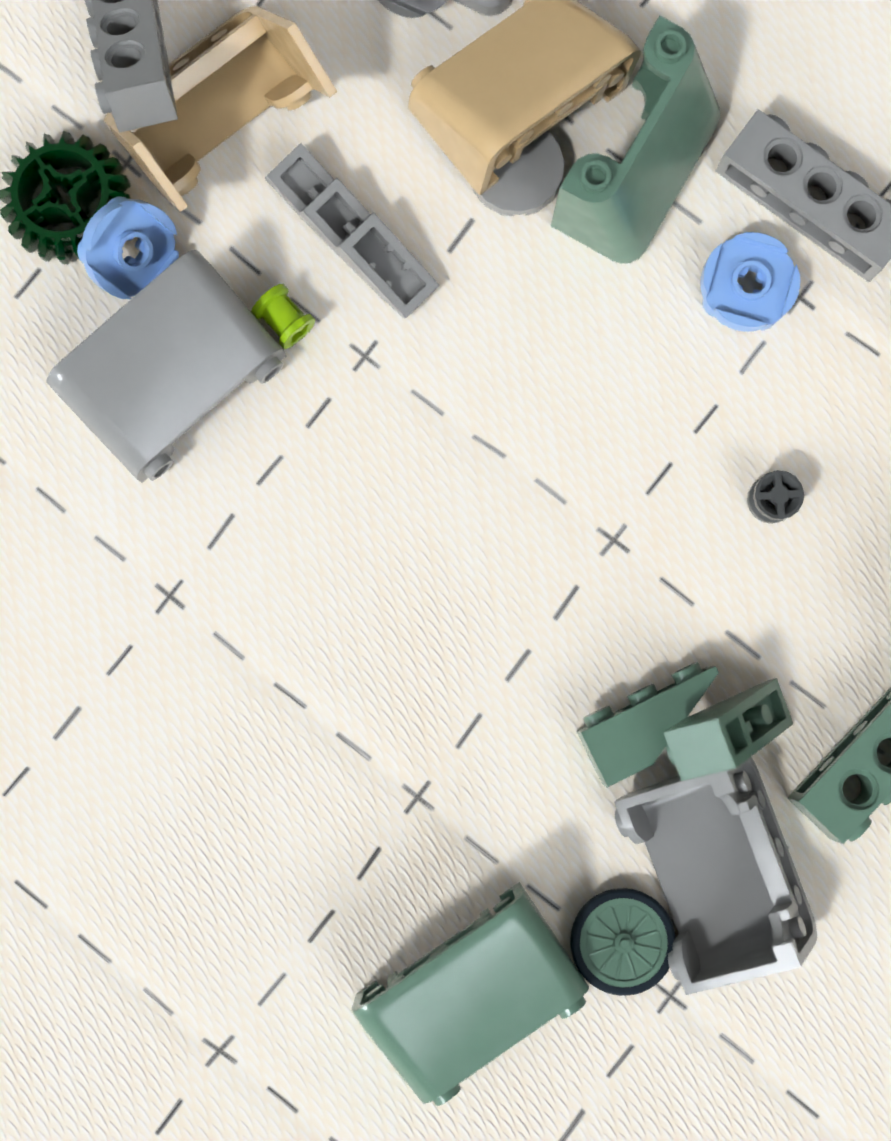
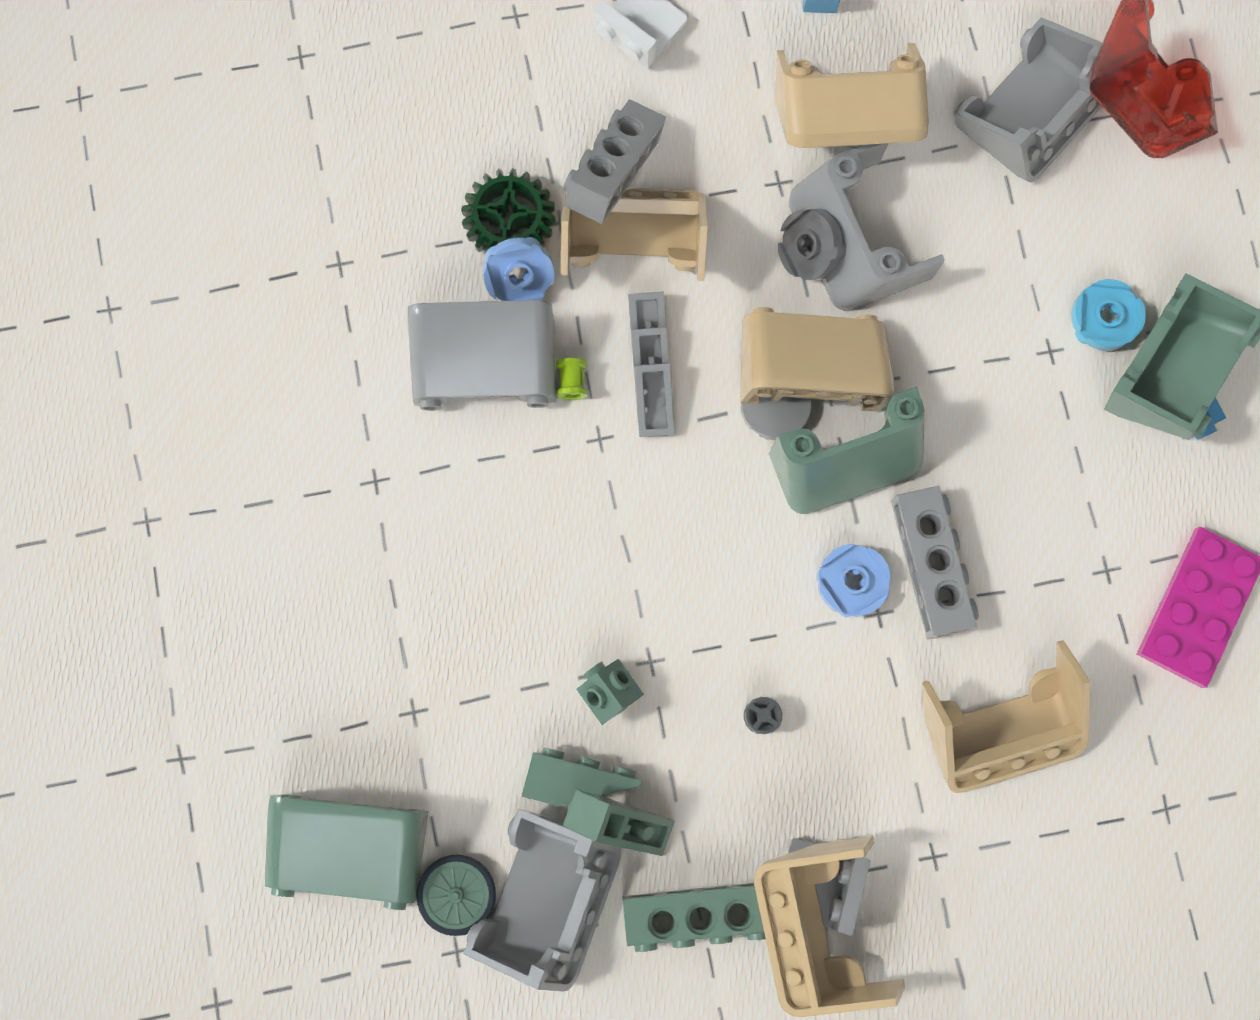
camera: 40 degrees right, 5 degrees down
none -> sand green brick [576,659,644,725]

